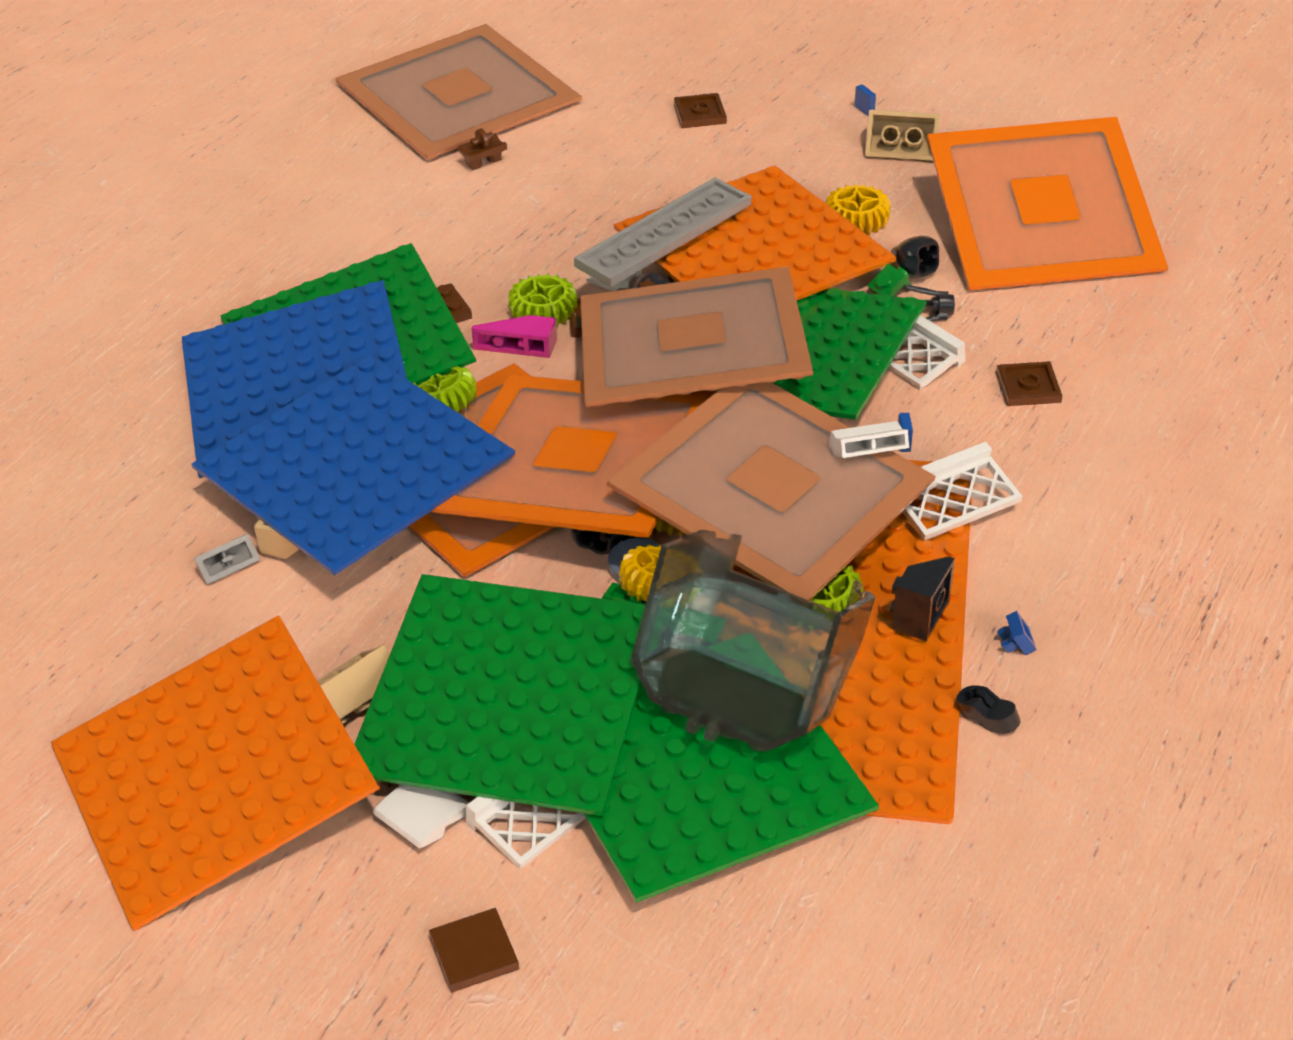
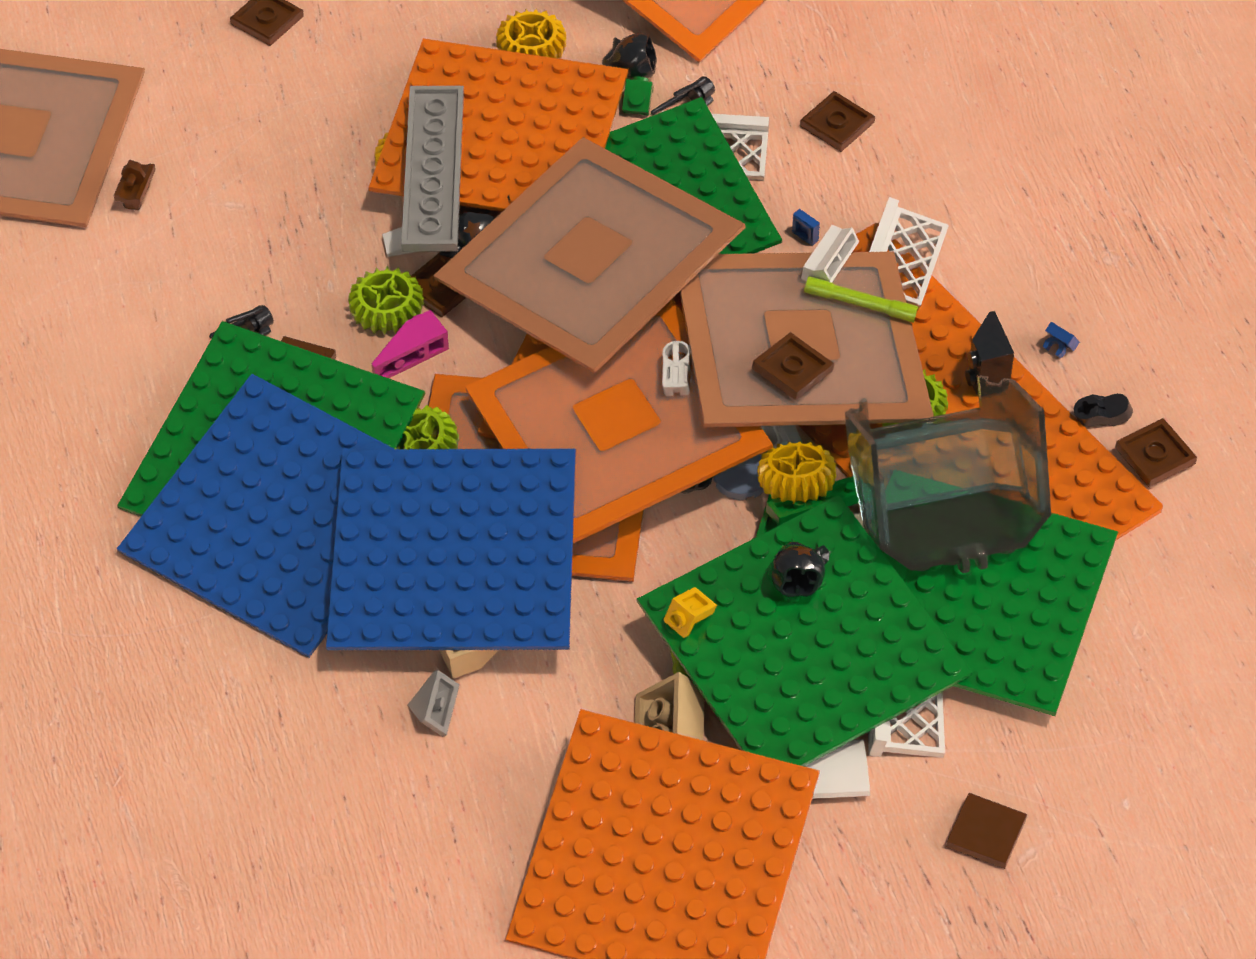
camera: 45 degrees left, 10 degrees up
none -> black plant [209,305,274,338]
none -> white piece [662,341,692,396]
none -> yellow bracket [664,587,717,638]
none -> reddish brown plate [752,332,834,400]
none -> black piece [770,542,829,597]
none -> lime piece [804,276,918,323]
none -> reddish brown plate [1115,418,1197,487]

